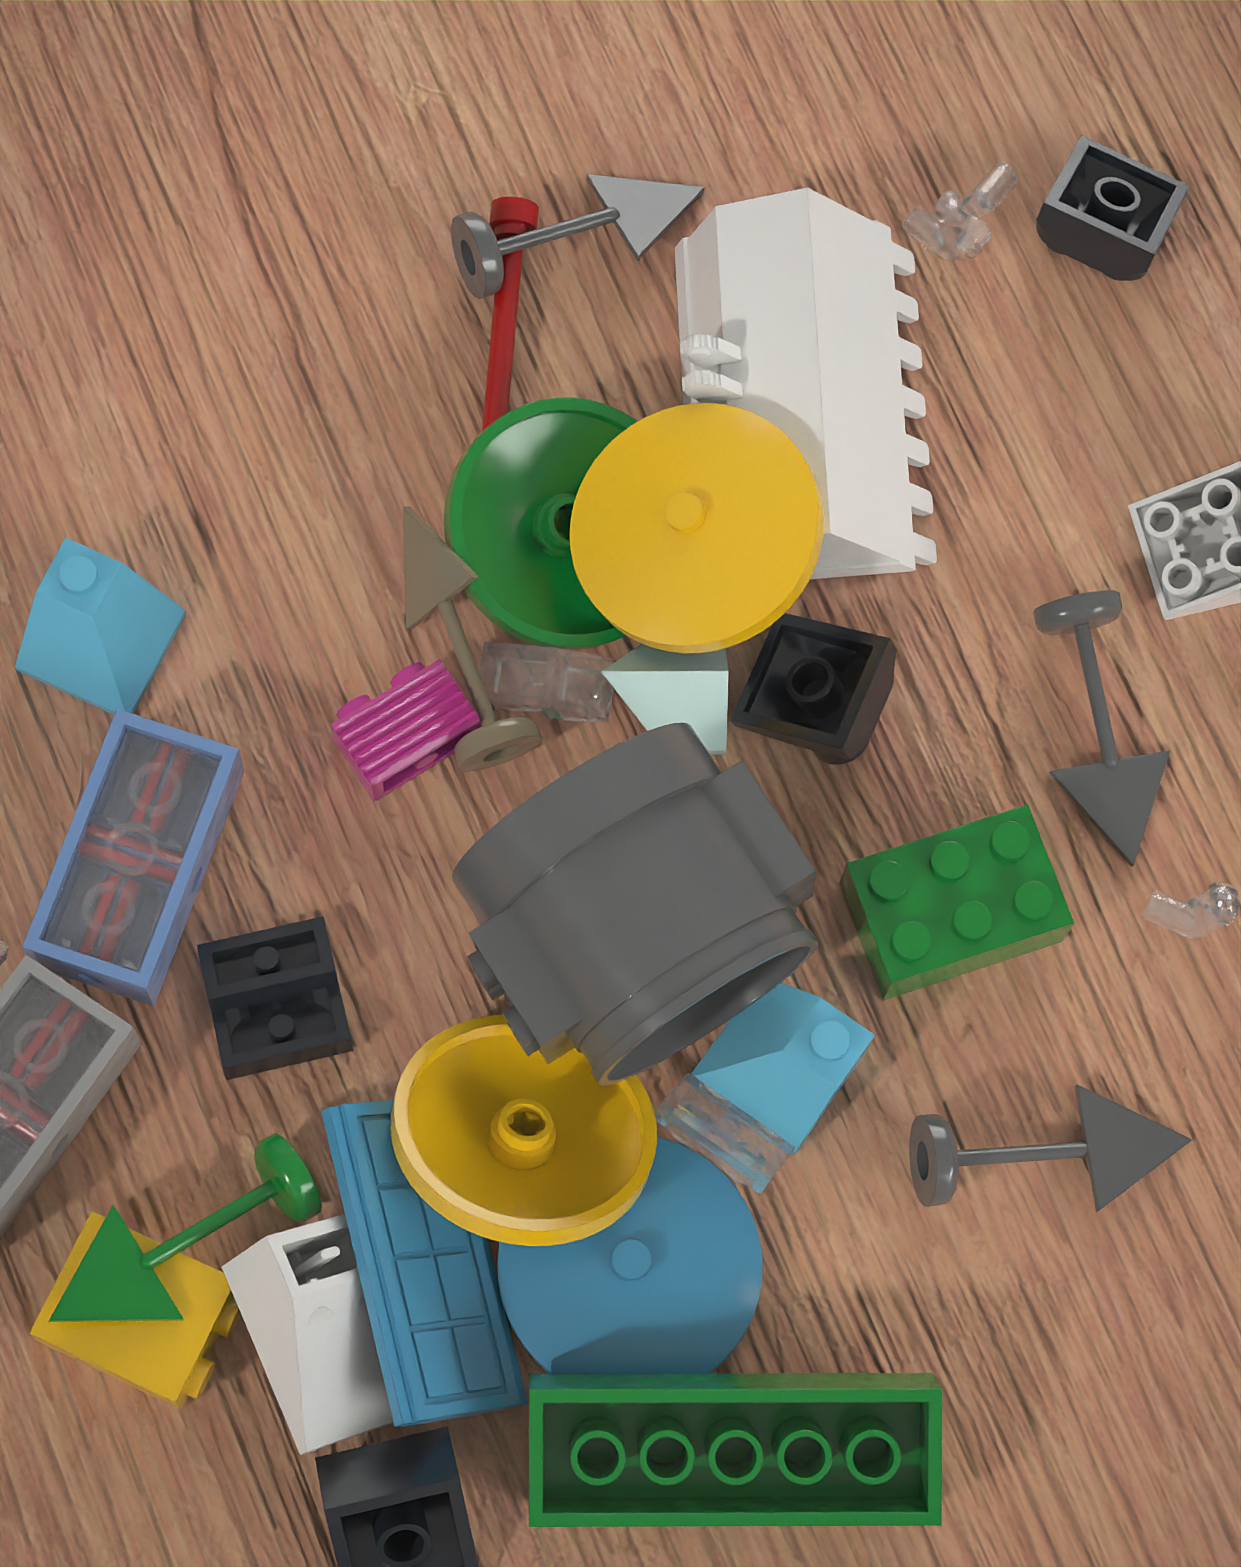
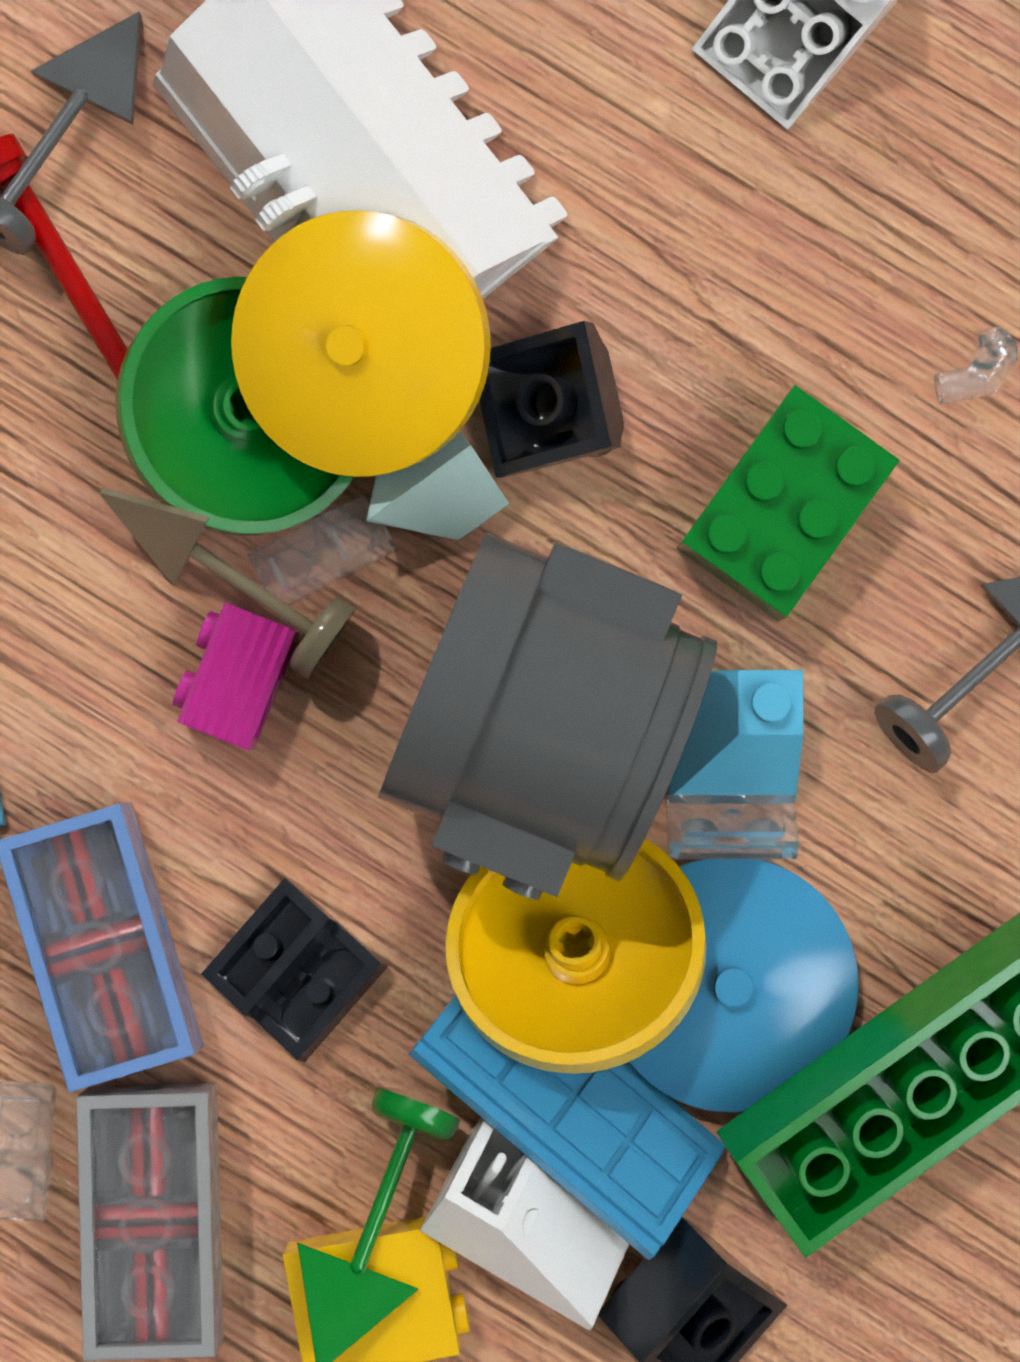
camera: 30 degrees left, 15 degrees up
dark grey piece [1033,590,1170,867] -> none

